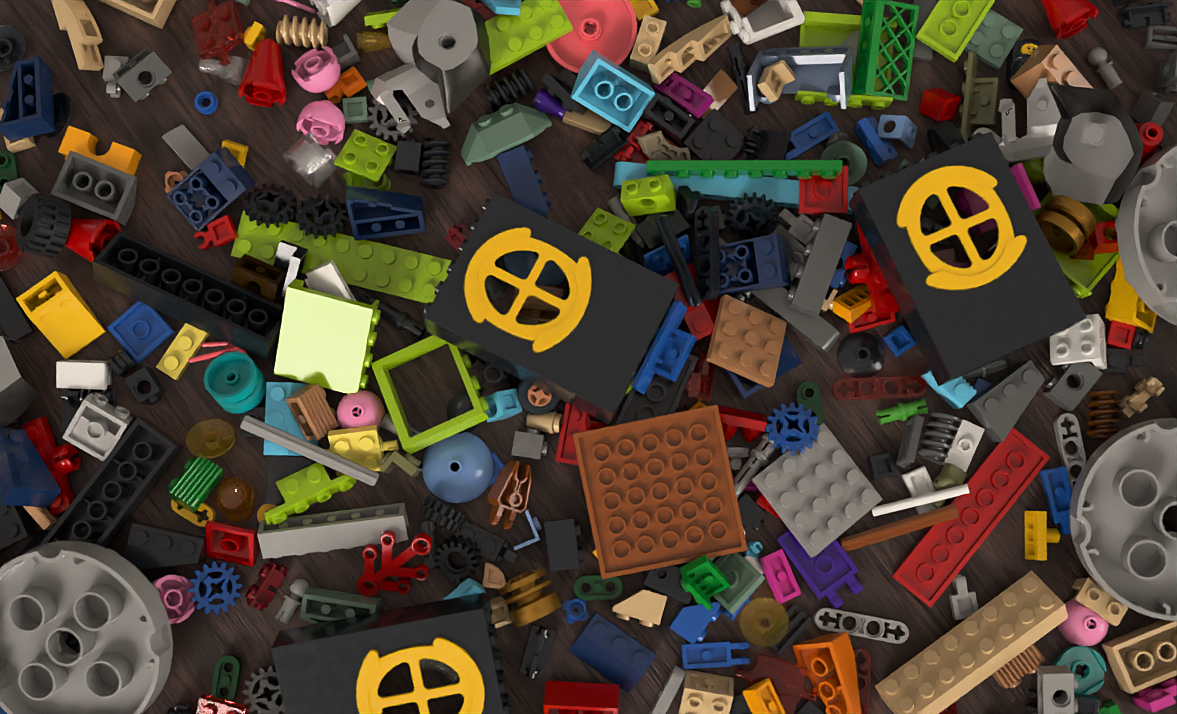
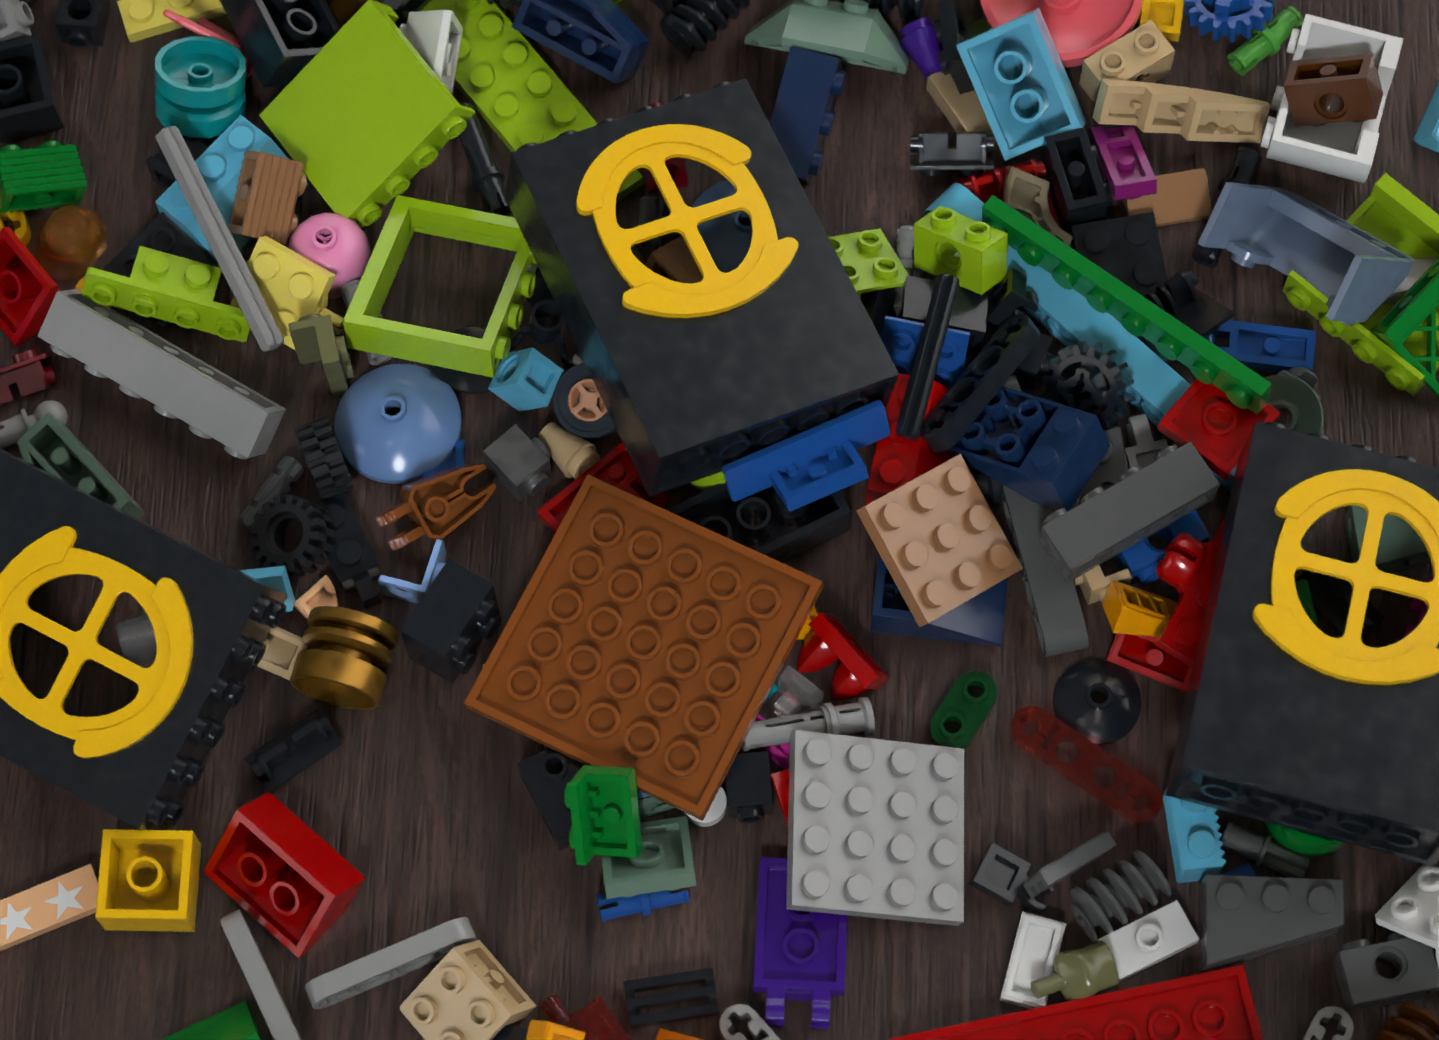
camera: 40 degrees right, 15 degrees down
clear yellow dish [186,419,235,458] -> none
red plant [357,530,432,596] -> none
blue plate [562,598,589,624] -> none
dark blue slope [568,610,657,693] -> none
dark green plate [574,575,622,600] -> none
tan slope [612,588,667,627] -> none
blue slope [668,600,722,645] -> none
blue hinge [681,641,750,669] -> none
clear red plate [687,351,715,403] -> none
clear yellow dish [740,597,789,647] -> none
arm [743,541,764,574] -> none
tan bracket [757,60,796,103] -> none
dark pink plate [759,549,801,604] -> none
blue gear [766,402,819,455] -> none
dark orange axle [840,504,959,552] -> none
blue bracket [853,116,898,168] -> none
white bar [872,484,970,517] -> none
bright green pin [876,399,928,425] -> none
light blue bracket [877,115,918,149] -> none
blue tile [882,324,917,357] -> none

